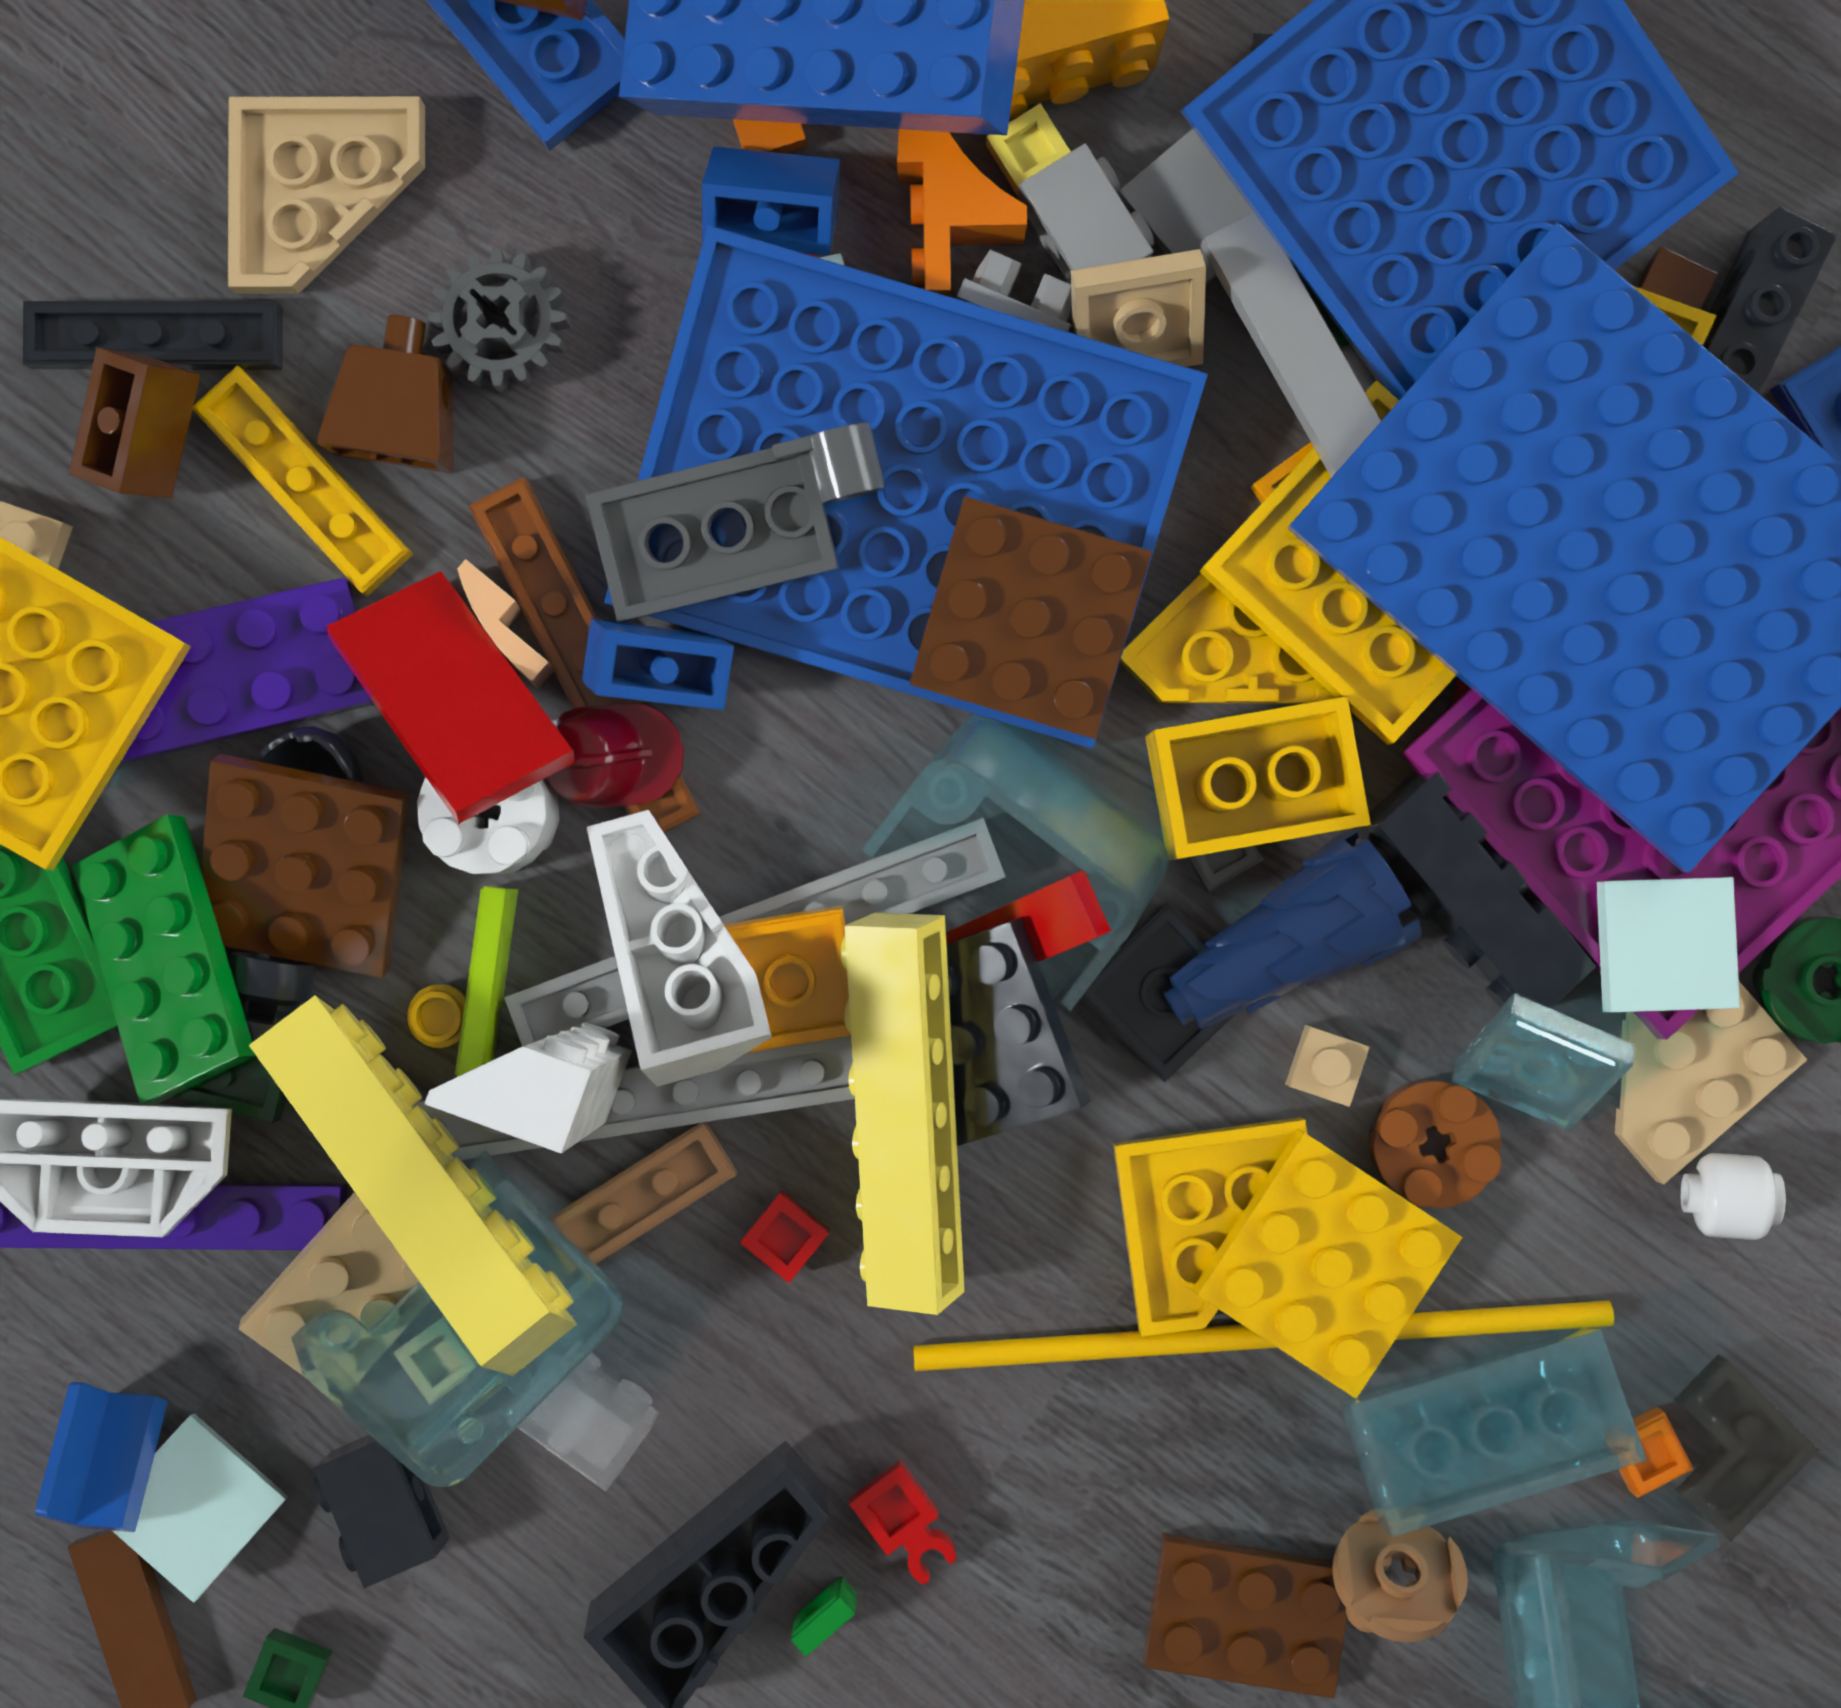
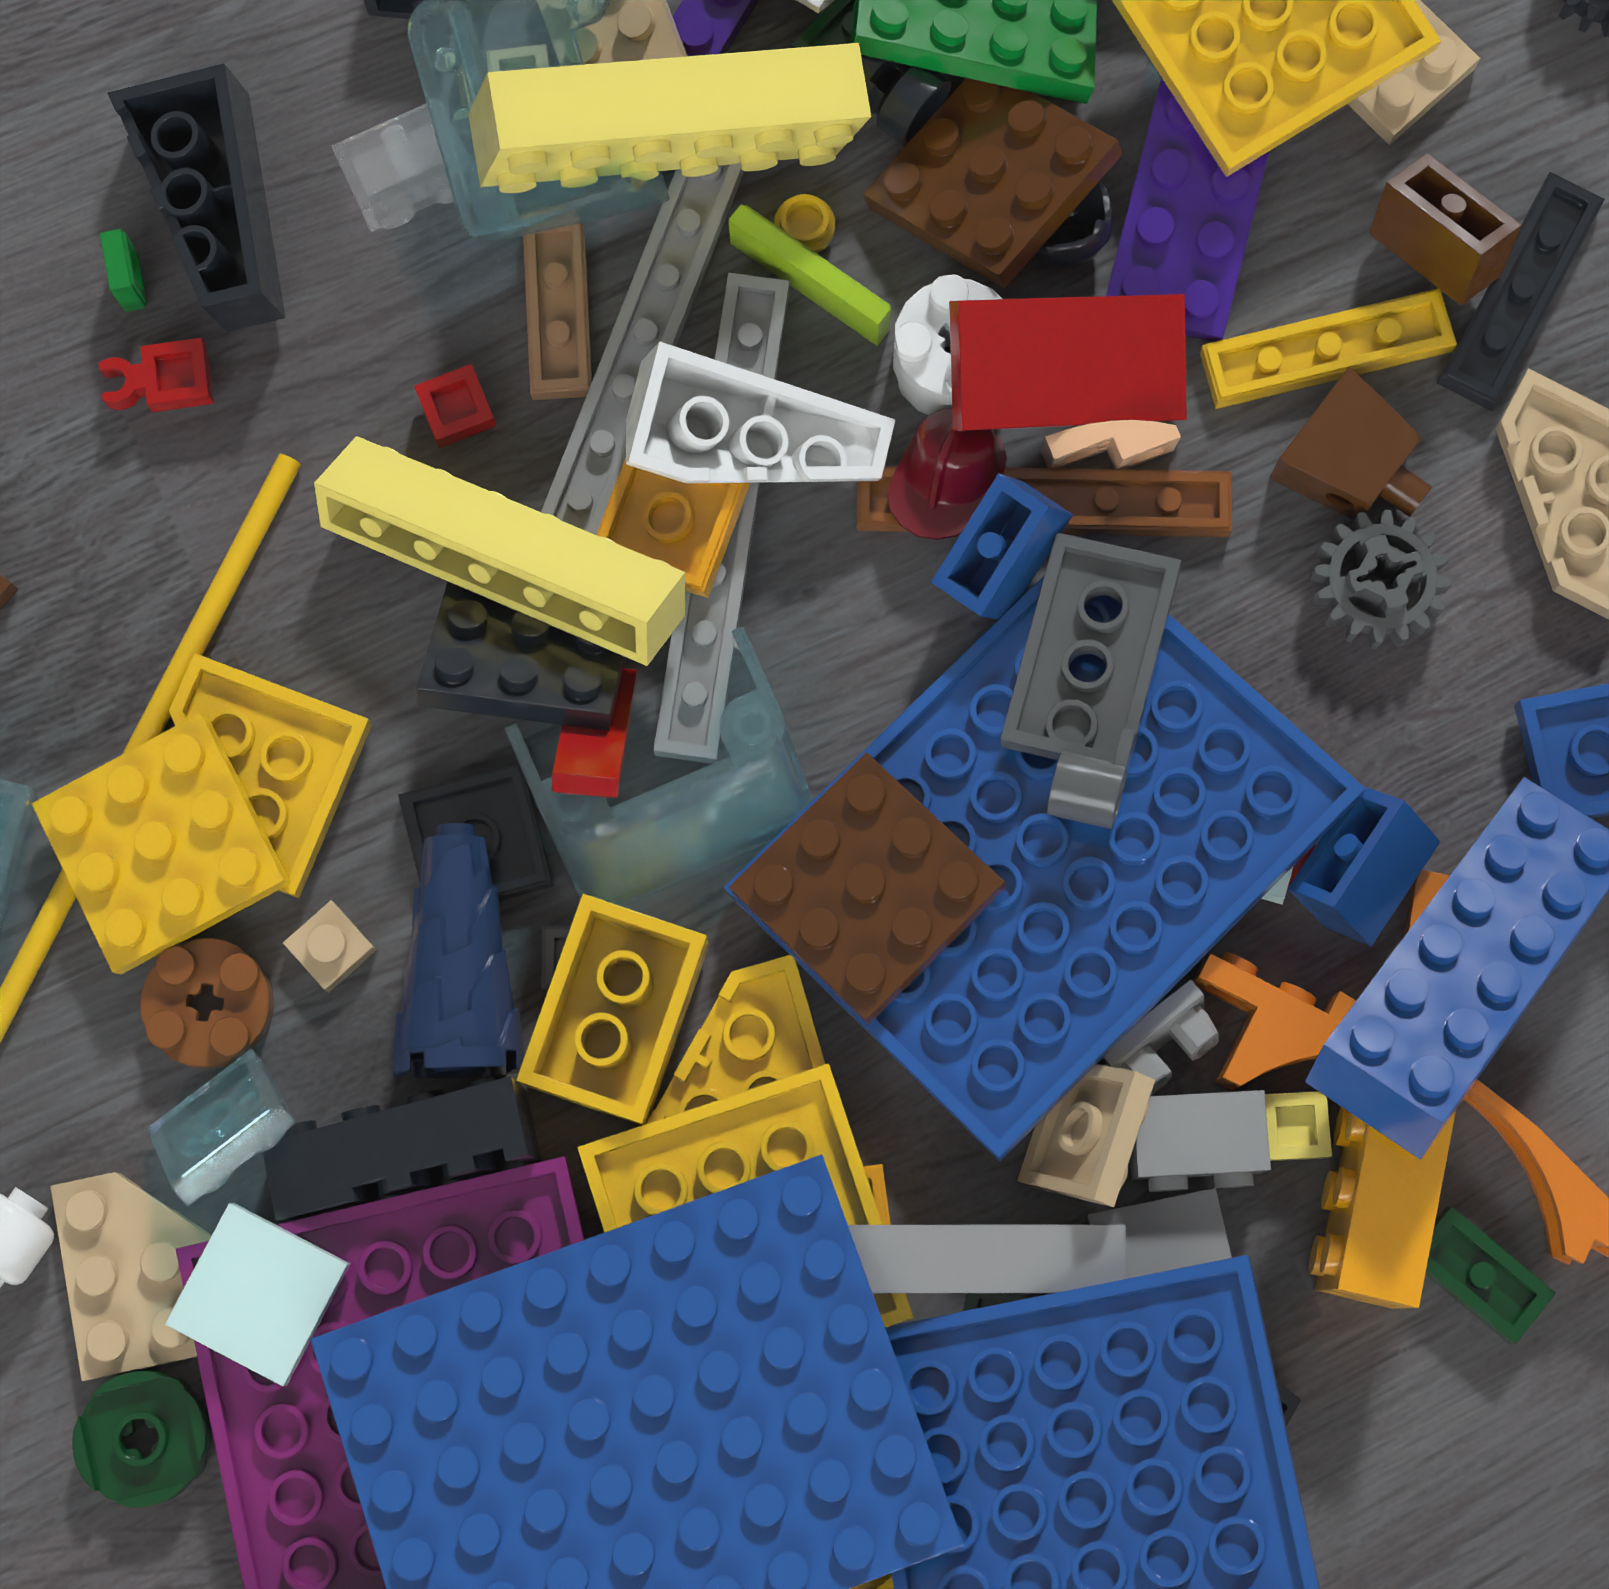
camera: 120 degrees right, 10 degrees down
white slope [425,1023,632,1153] -> none

